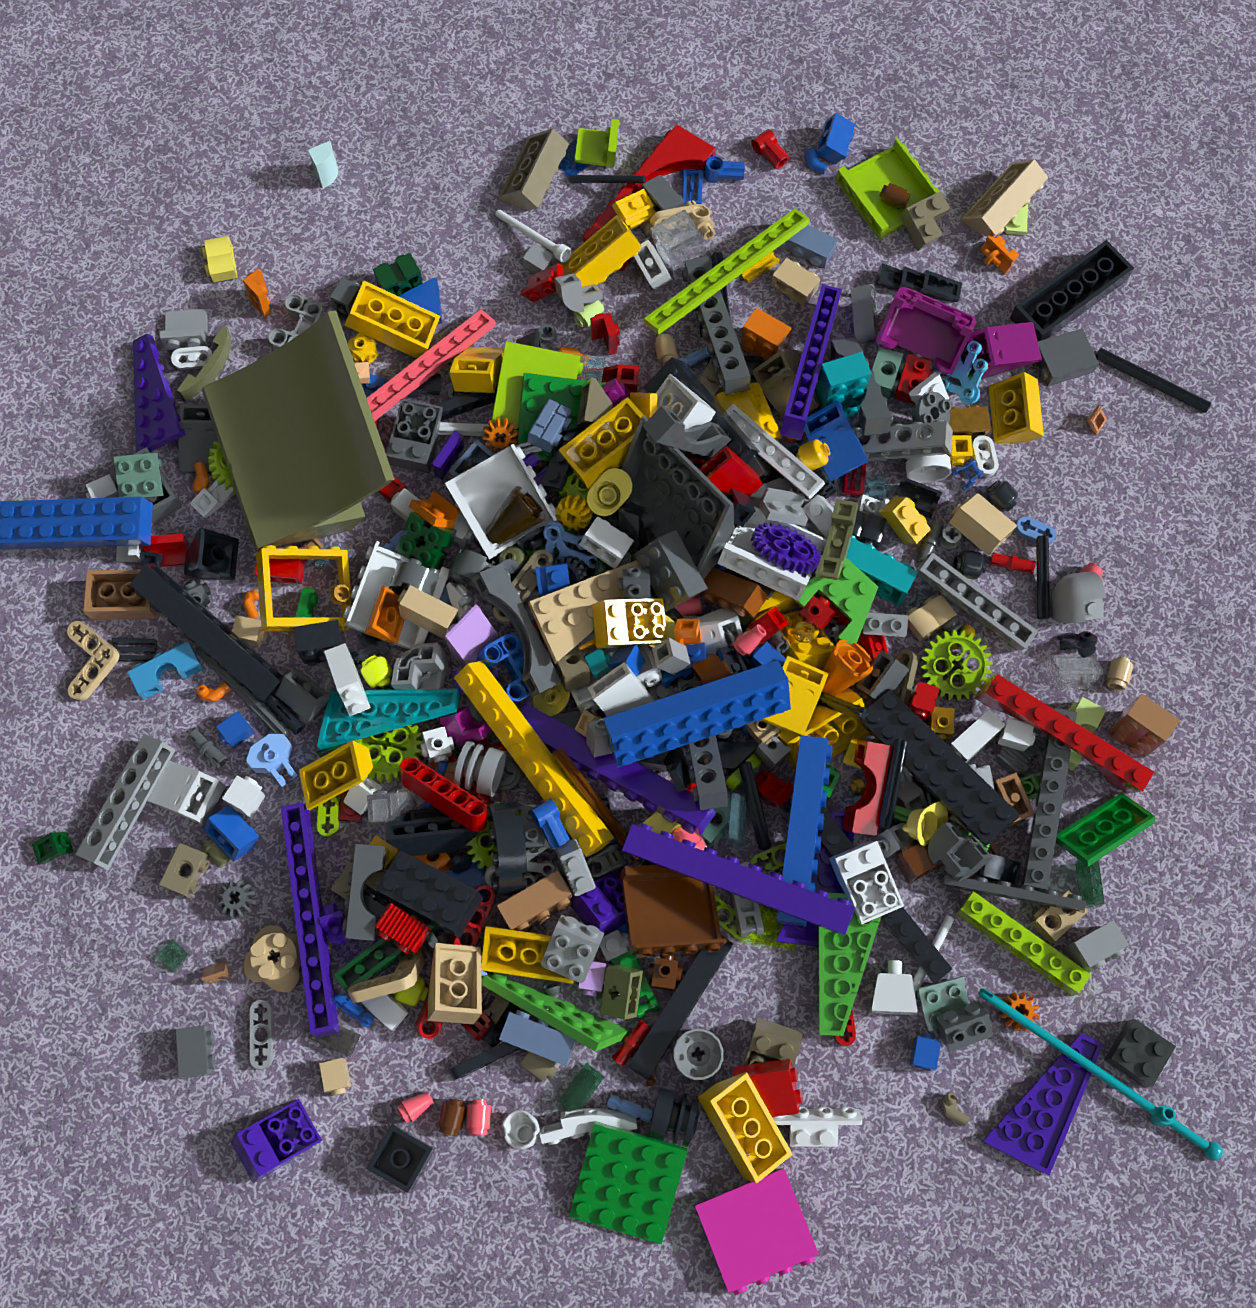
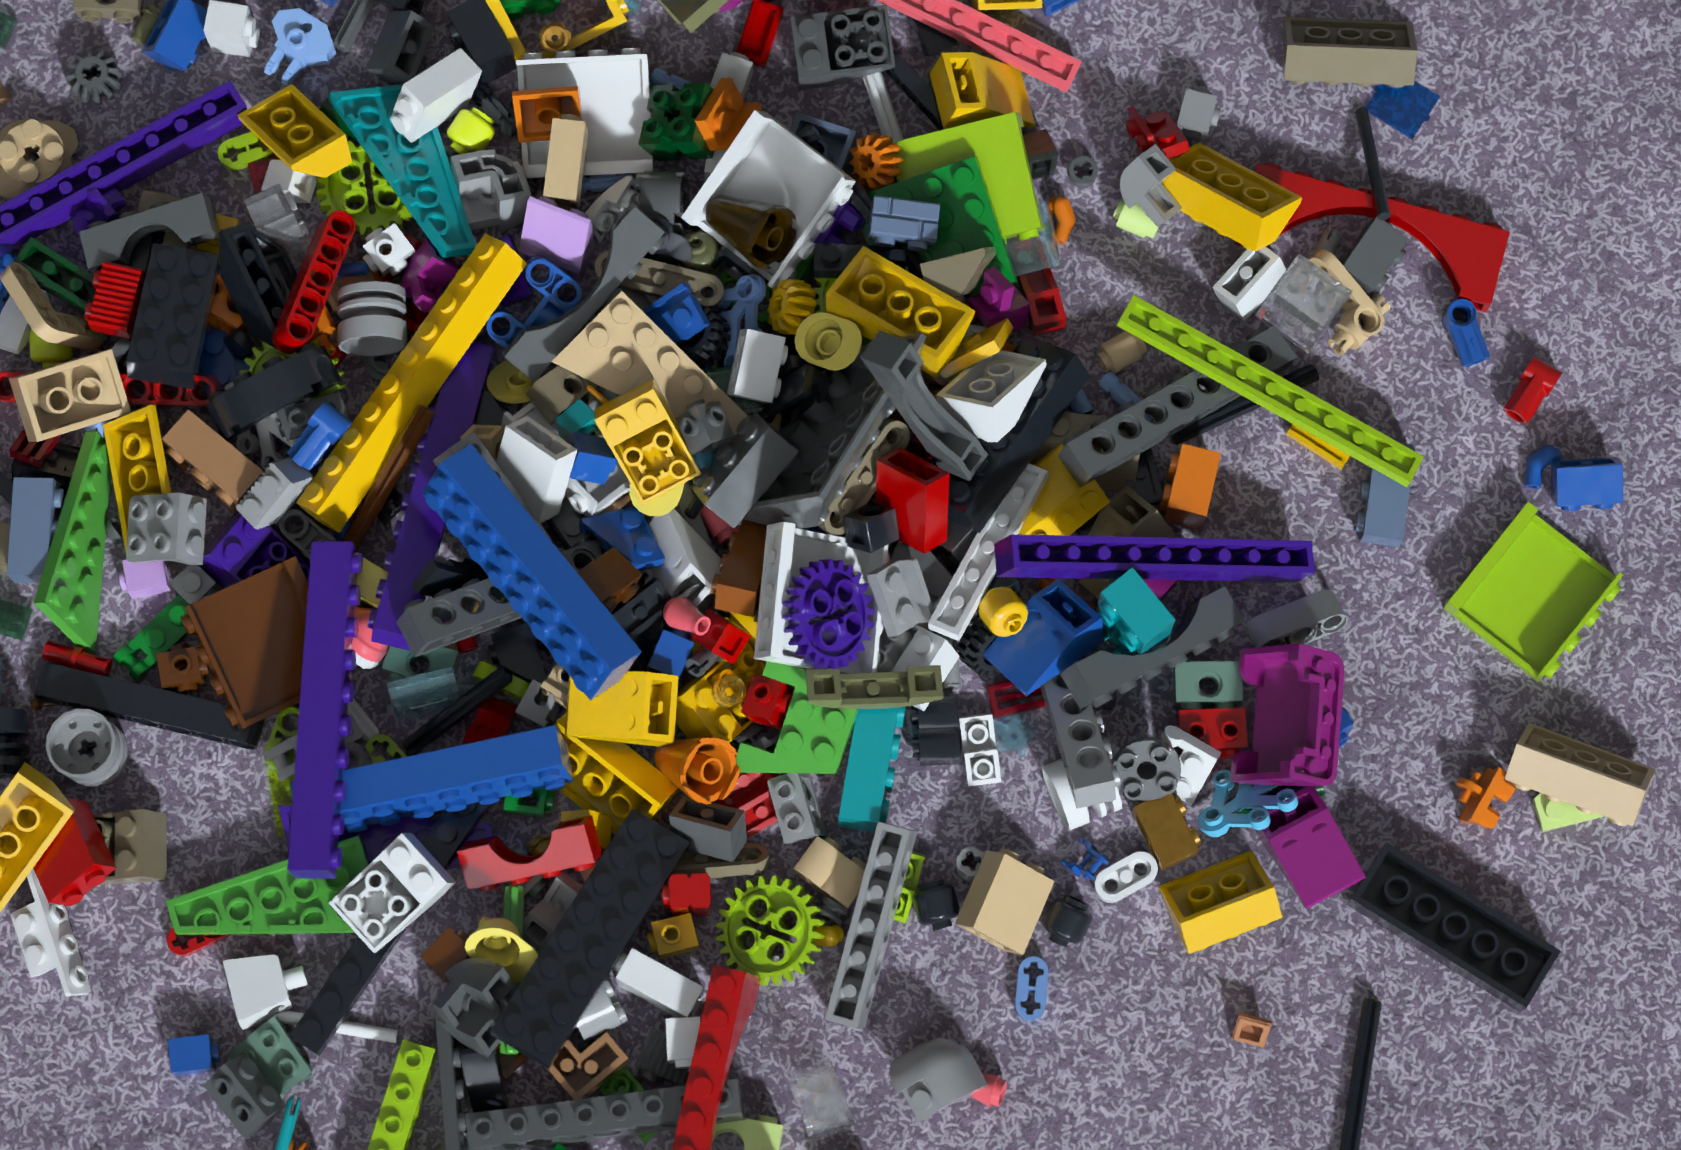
camera: 70 degrees right, 5 degrees up
black pin [265,694,305,735] -> none
dark grey brick [389,558,440,596] -> none
dark purple plate [432,431,465,480] -> none
white piece [495,210,572,263] -> none
lime bracket [575,119,619,167] -> none
red bracket [590,313,620,355] -> none
olive brick [601,965,643,1020] -> none
yellow plate [612,189,658,230] -> none
light grey brick [652,637,690,675] -> none
orange panel [674,619,701,644] -> none
blue tile [682,169,703,205] -> none
tan brick [771,258,820,307] -> none
axle [817,692,868,721] -> none
light grey brick [873,822,915,859] -> none
black slope [876,263,962,302] -> none
reddish brown brick [879,183,911,209] -> none
yellow brick [879,497,931,544] -> none
black axle [879,738,907,829] -> none
black hinge [894,476,942,519] -> none
dark tan brick [899,191,950,251] -> none
dark grey pin [916,521,944,563] -> none
dark tan arm [941,1092,969,1127] -> none
yellow brick [947,435,973,466] -> none
red pin [990,552,1036,575] -> none
dark grey brick [1036,328,1099,386] -> none
black axle [1036,535,1050,620] -> none
black plate [1057,631,1098,658] -> none

